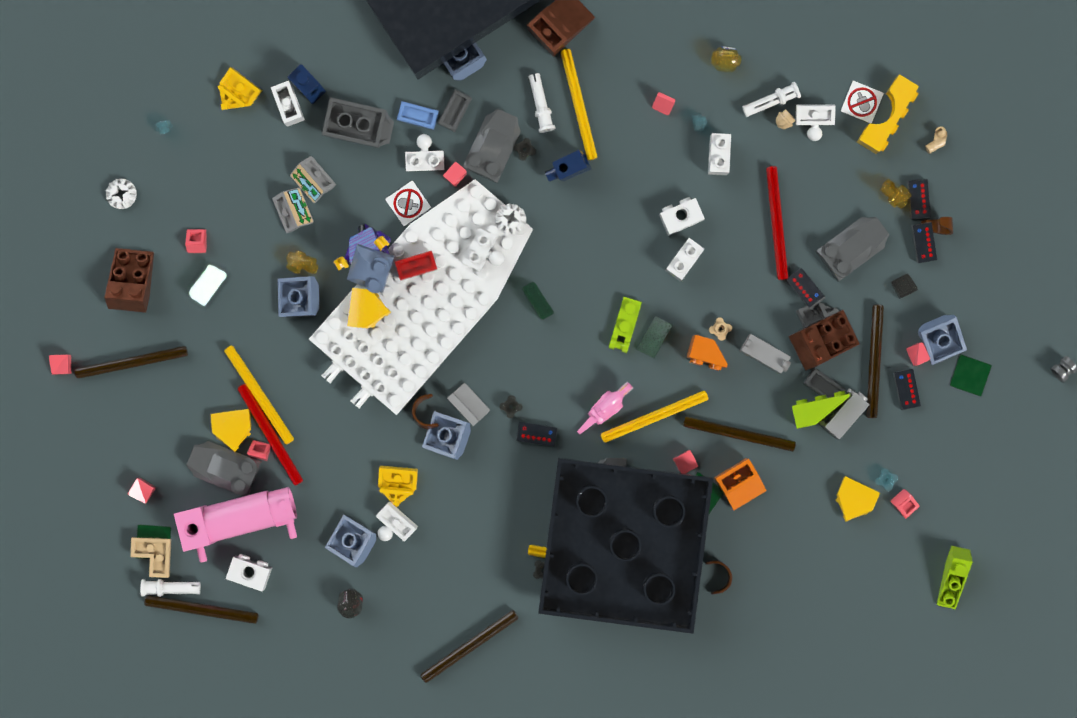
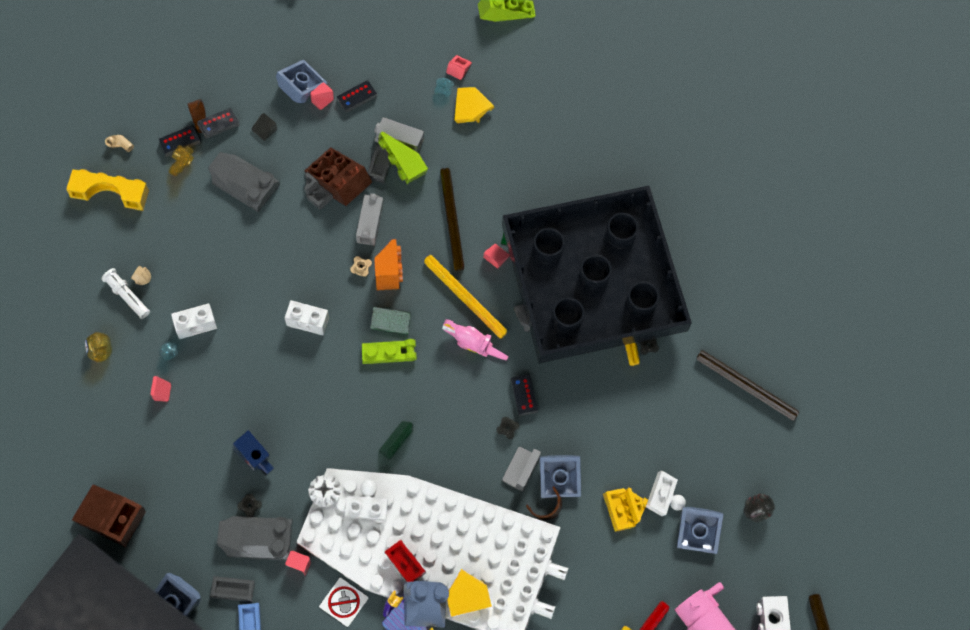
camera: 120 degrees left, 20 degrees down
white plate [405,134,445,171] -> none
white pin [528,73,556,133] -> none
yellow axle [561,49,597,160] -> none
white brick [659,197,705,236] -> none
reddish brown helmet [705,560,732,595] -> none
orange slope [714,458,766,511] -> none
red axle [766,166,788,280] -> none
black tile [786,268,825,309] -> none
white plate [795,104,835,141] -> none
sticker [841,81,884,123] -> none
dark brown axle [866,304,884,418] -> none
dark green sticker [950,355,992,396] -> none

